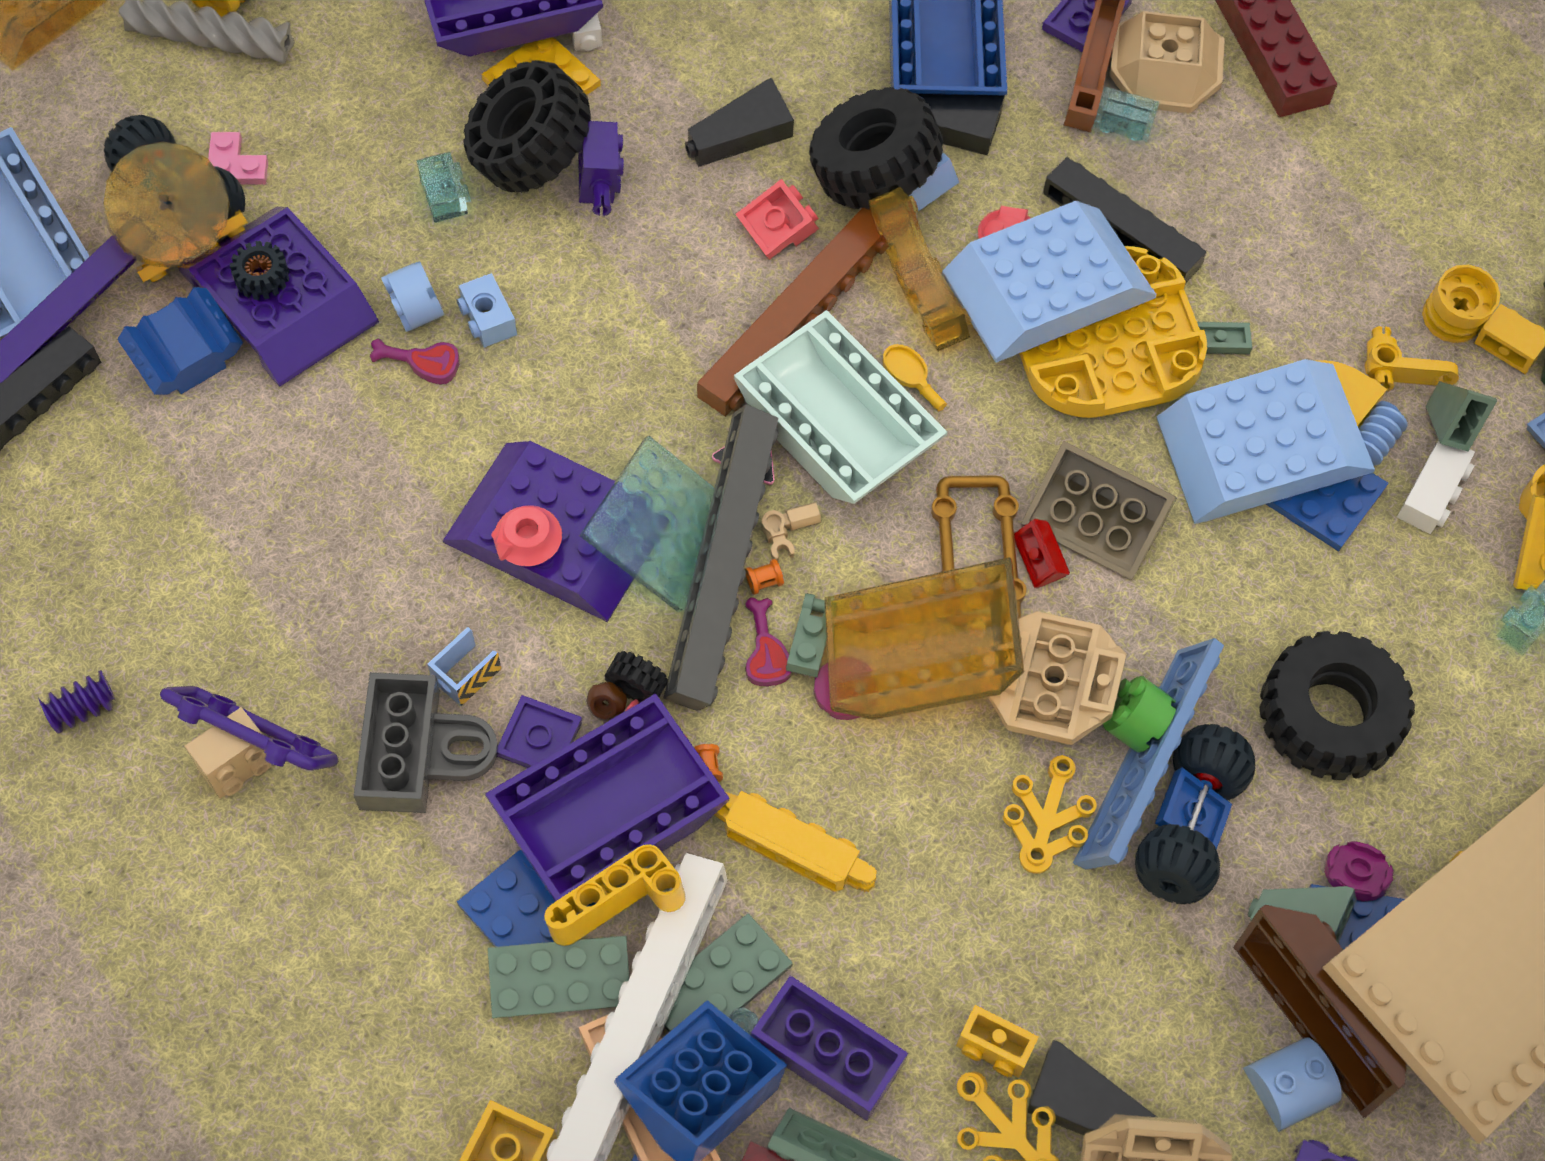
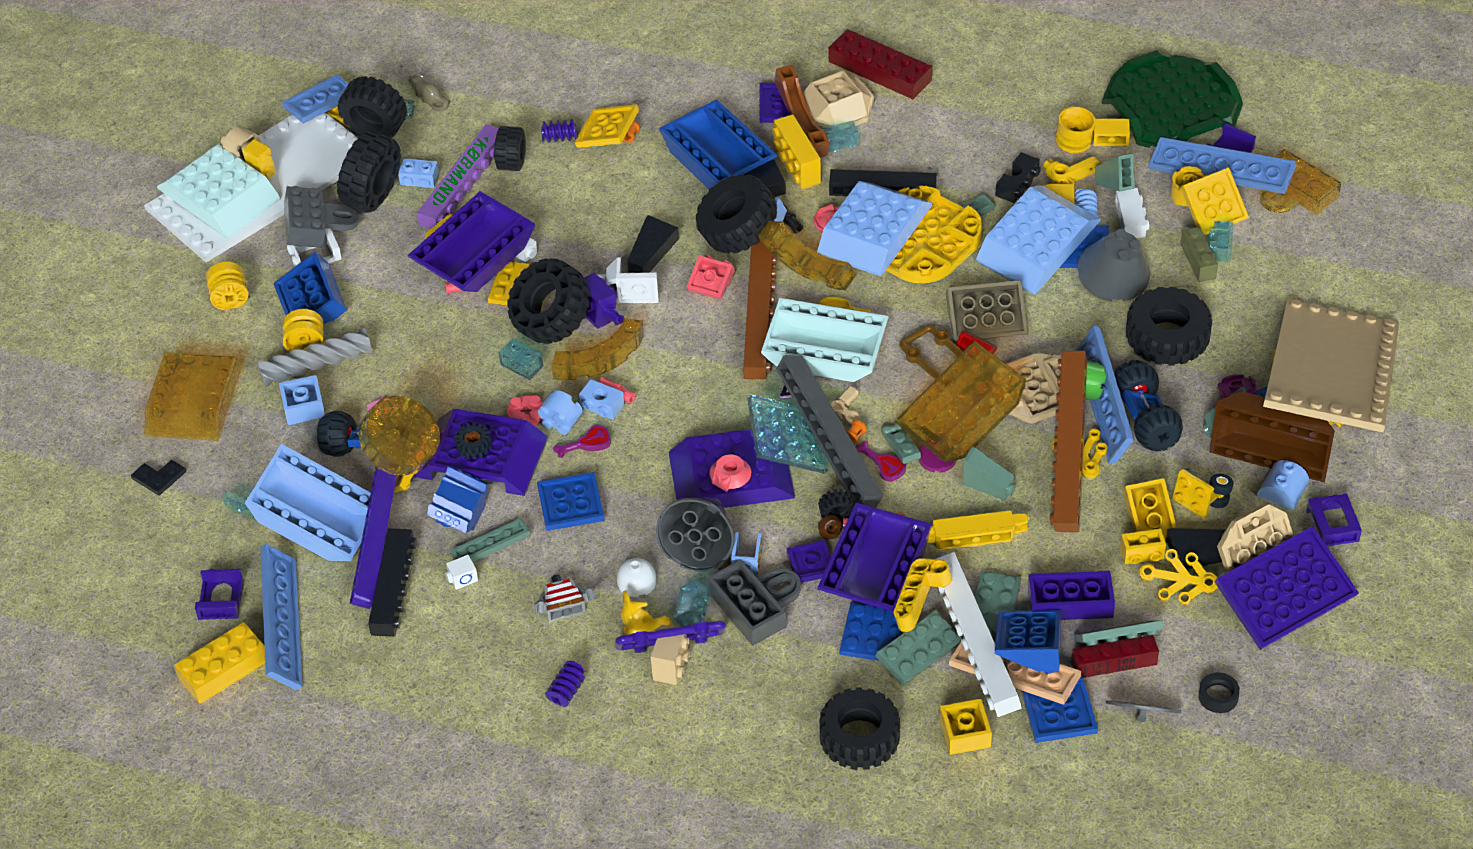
camera: 30 degrees left, 15 degrees down
none -> light blue brick [279,375,325,425]
none -> white brick [445,555,478,590]
none -> sand green plate [450,518,530,562]
none -> coral plate [507,395,543,427]
none -> torso [534,575,597,622]
none -> blue plate [537,472,605,531]
none -> clear yellow brick [551,318,644,380]
none -> white plate [598,258,659,303]
none -> coral pin [599,377,636,404]
none -> white cylinder [617,558,657,597]
none -> yellow piece [621,591,673,635]
none -> dark grey cone [656,497,735,572]
none -> clear light blue brick [673,579,711,626]
none -> yellow brick [772,115,821,189]
none -> black pin [783,203,803,233]
none -> black tyre [819,687,900,770]
none -> sand green slope [963,447,1016,501]
none -> black arch [995,152,1041,203]
none -> dark orange brick [1050,351,1087,532]
none -> dark grey cone [1077,229,1150,301]
none -> yellow slope [1122,478,1177,539]
none -> yellow plate [1172,469,1234,518]
none -> olive brick [1180,227,1218,282]

